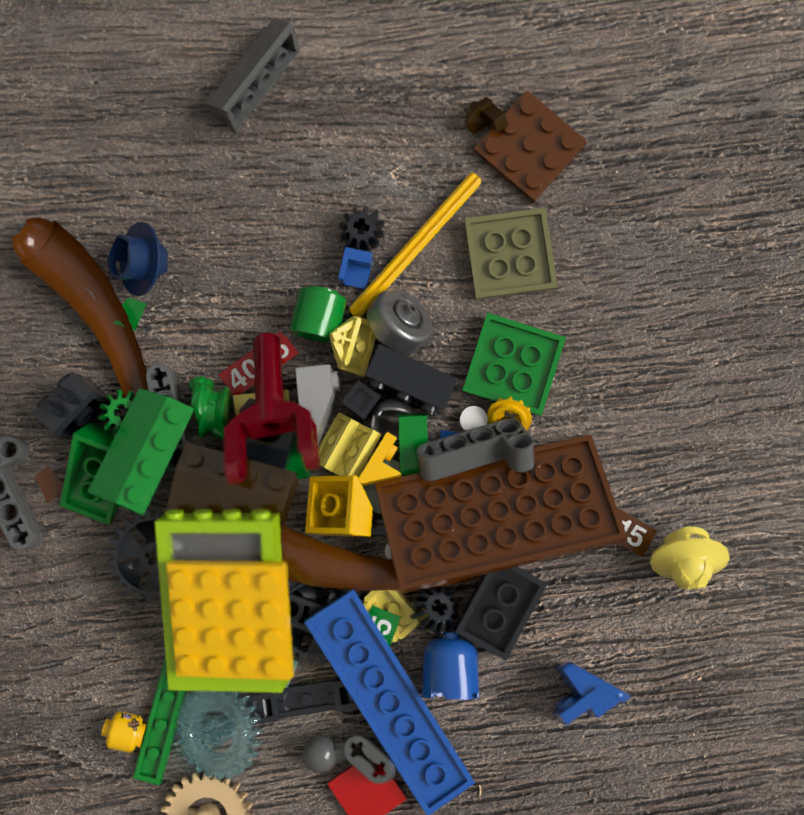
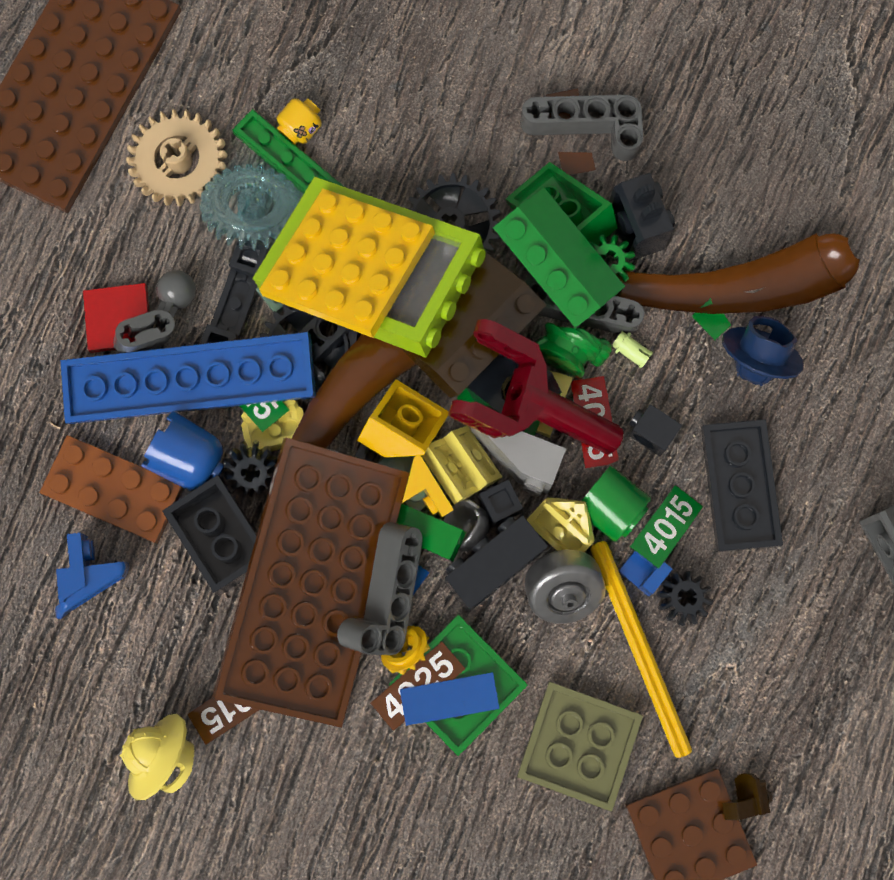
camera: 110 degrees right, 5 degrees down
white tile [460,406,488,431] -> none
none -> dark orange plate [39,435,184,544]
none -> reddish brown sticker [370,642,465,731]
none -> blue sticker [400,672,500,726]
none -> yellowish green pin [612,331,653,368]
none -> black brick [629,404,682,456]
none -> green sticker [630,485,703,569]
none -> black plate [701,419,783,552]

